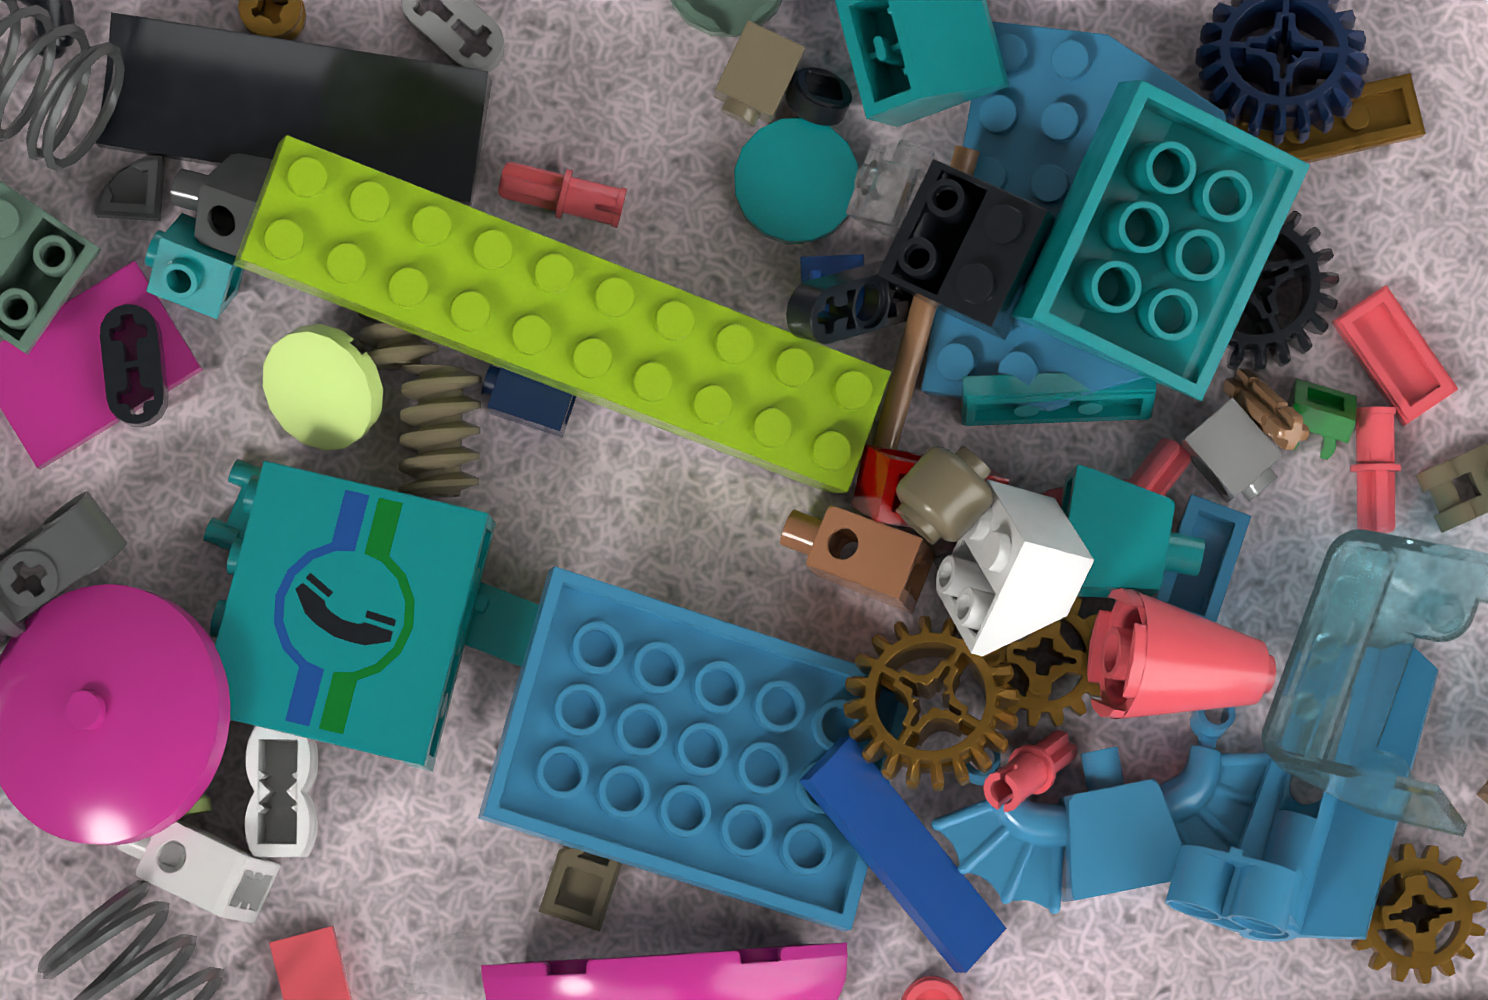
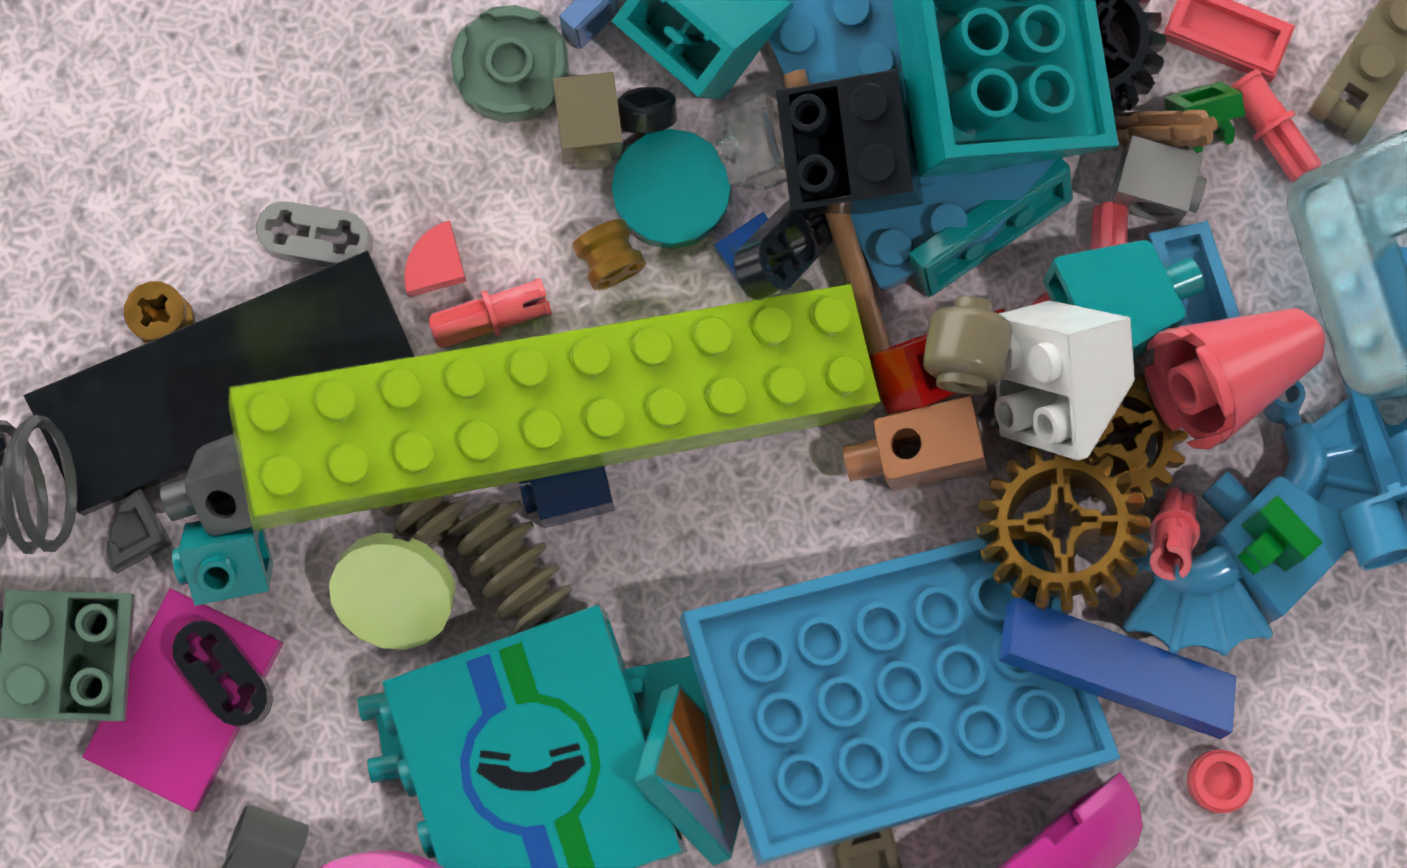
camera: 30 degrees left, 5 degrees down
none -> coral tile [404,221,467,297]
none -> pearl gold wheel [572,219,647,290]
none -> tile [635,684,741,866]
none -> green tile [1236,495,1323,576]

